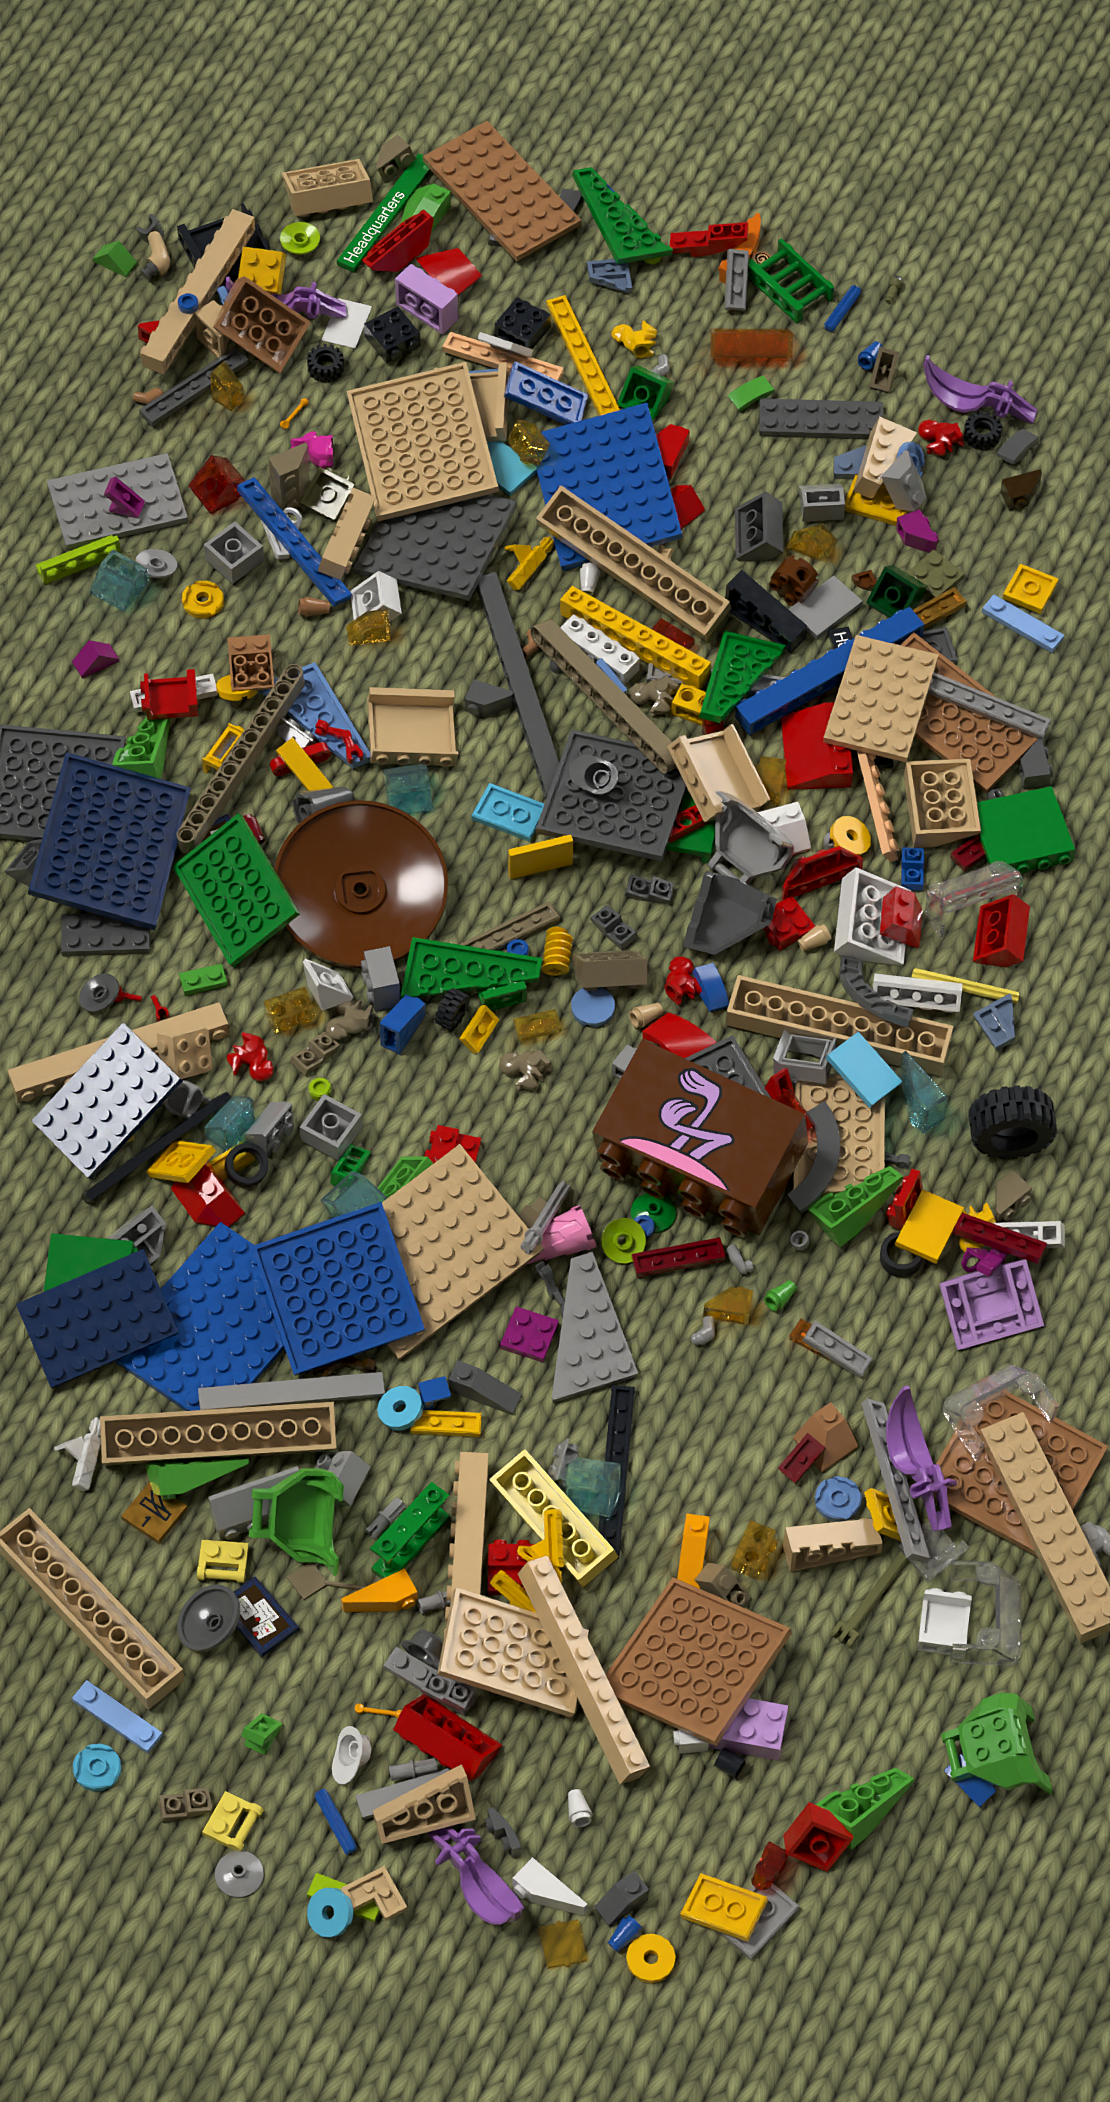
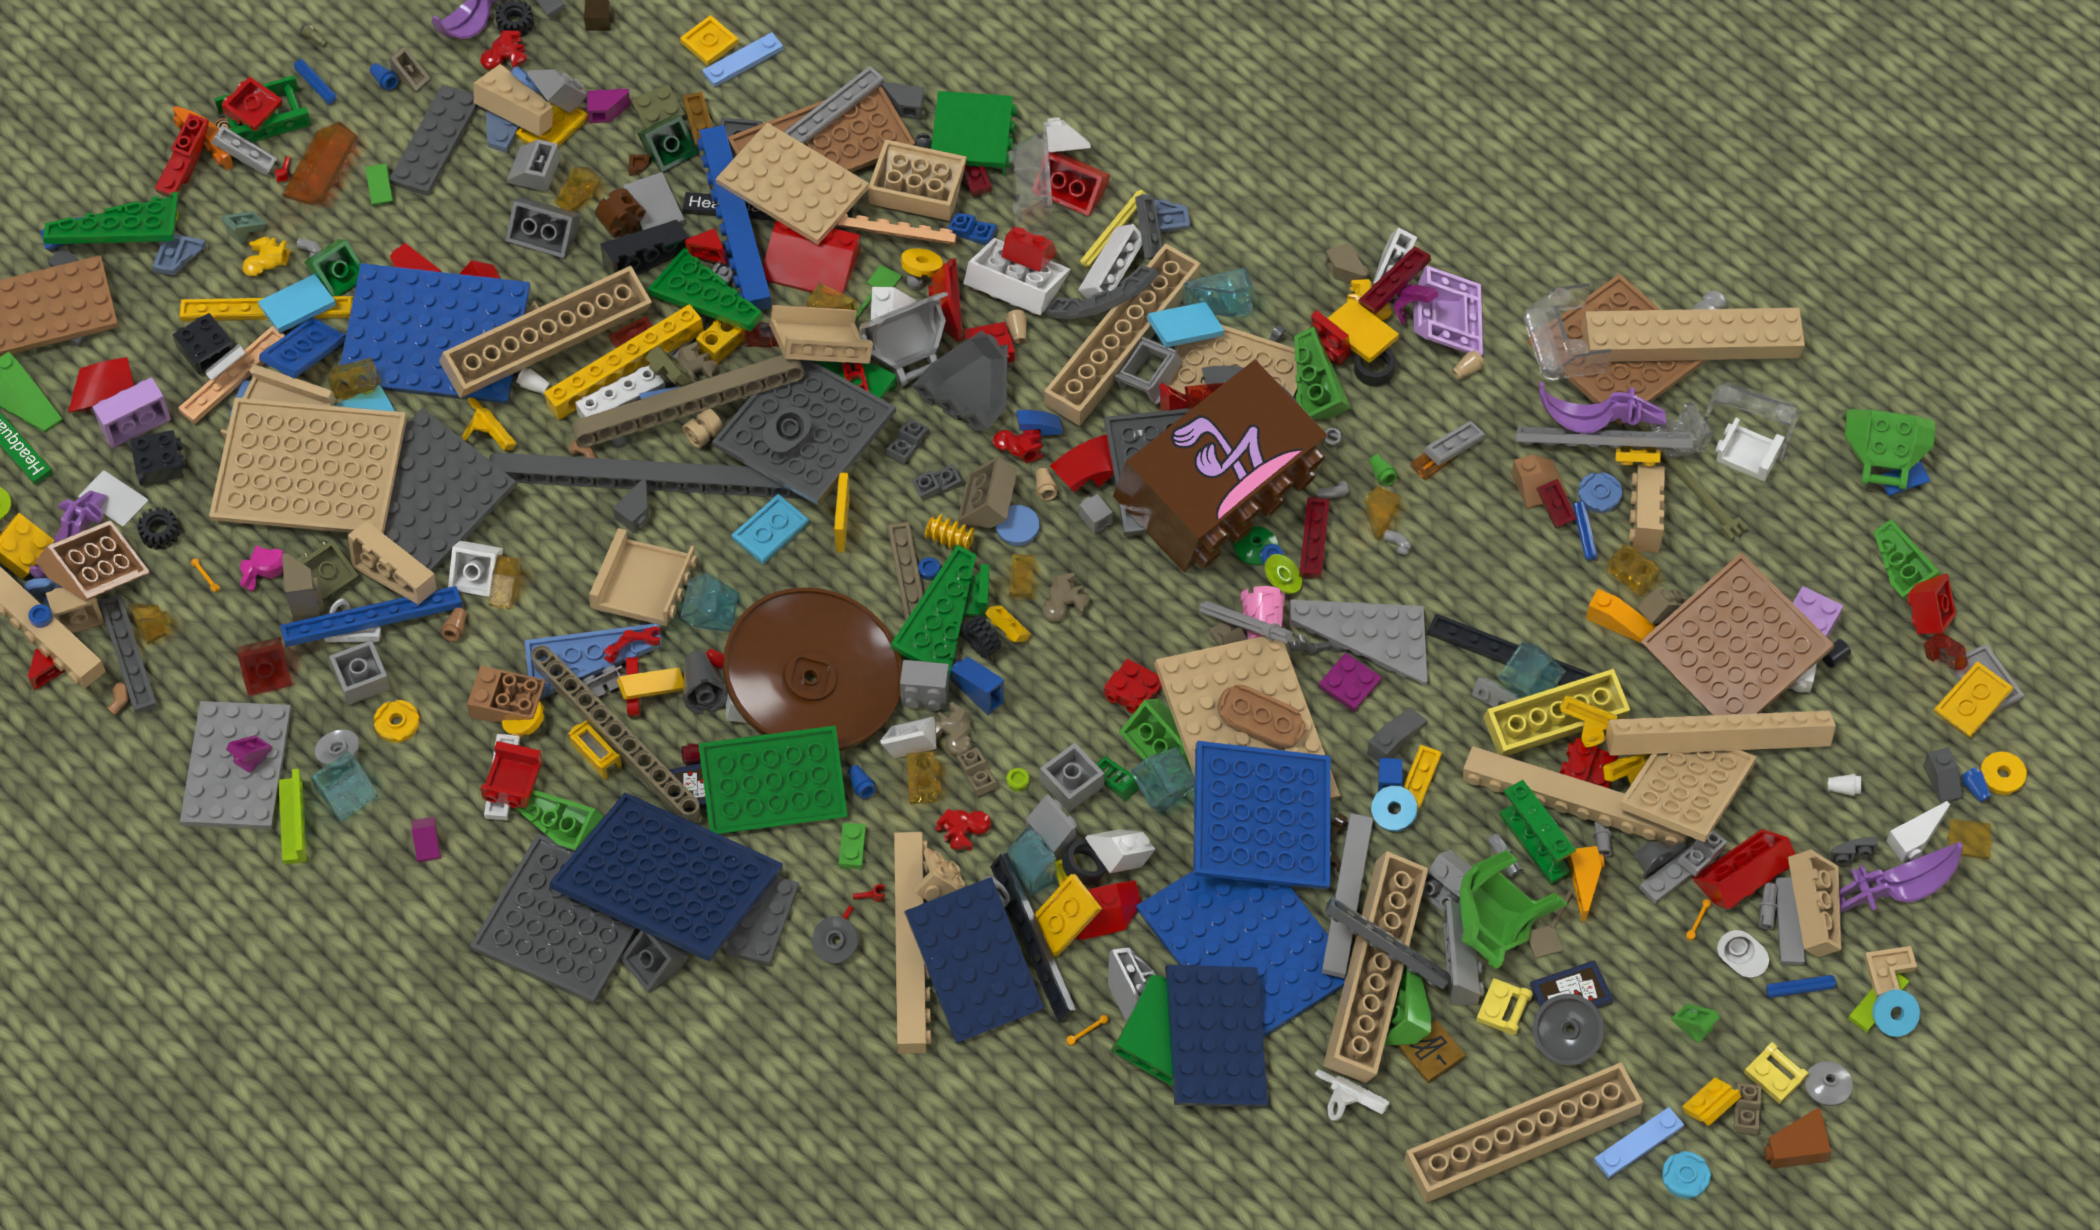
camera: 70 degrees left, 0 degrees up
red wedge [362,209,434,272] -> none
black tyre [968,1085,1057,1159] -> none
none -> sand green slope [221,211,267,245]
none -> red plate [222,76,283,132]
none -> medium azure tile [258,274,336,333]
none -> red hand [275,156,290,182]
none -> olive plate [645,346,696,387]
none -> tan wheel [682,409,724,448]
none -> red slope [685,228,728,264]
none -> blue cone [848,765,876,799]
none -> bright green piece [855,265,902,321]
none -> white slope [1043,117,1091,152]
none -> light orange hinge [1067,1015,1109,1046]
none -> white slope [1085,829,1155,873]
none -> dark grey tile [1135,195,1162,260]
none -> medium nougat tile [1217,685,1305,748]
none -> dark grey plate [1325,896,1449,989]
none -> tan cone [1452,350,1485,380]
none -> blue axle [1573,501,1598,561]
none -> yellow plate [1682,1077,1741,1126]
none -> dark orange slope [1764,1108,1831,1169]

